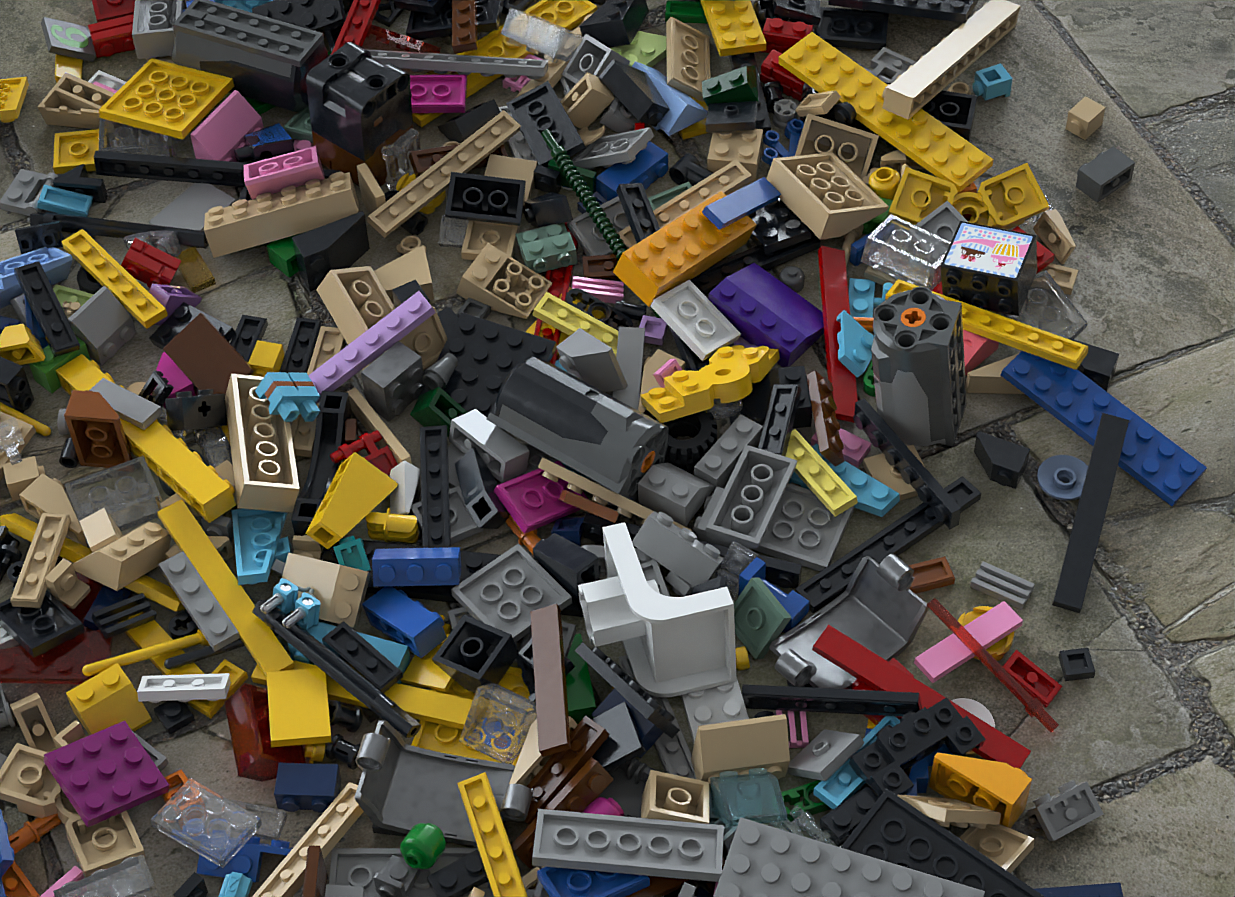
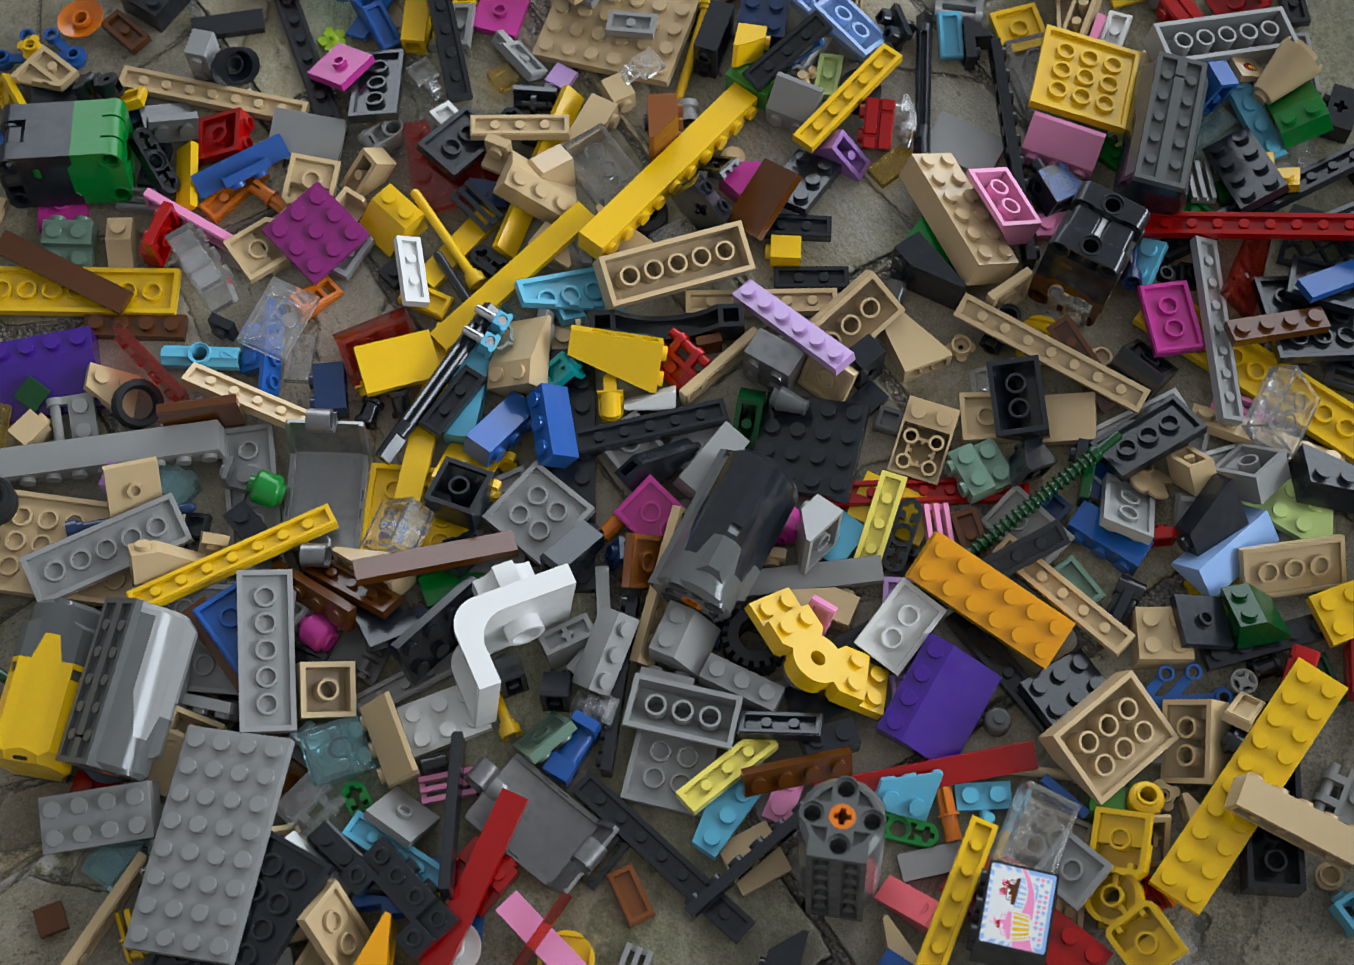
camera: 80 degrees right, 15 degrees up
light grey tile [90,378,163,430] -> none
light grey plate [158,551,240,652] -> none
medium azure hips [255,372,320,422] -> none
tile [702,177,781,230] -> none

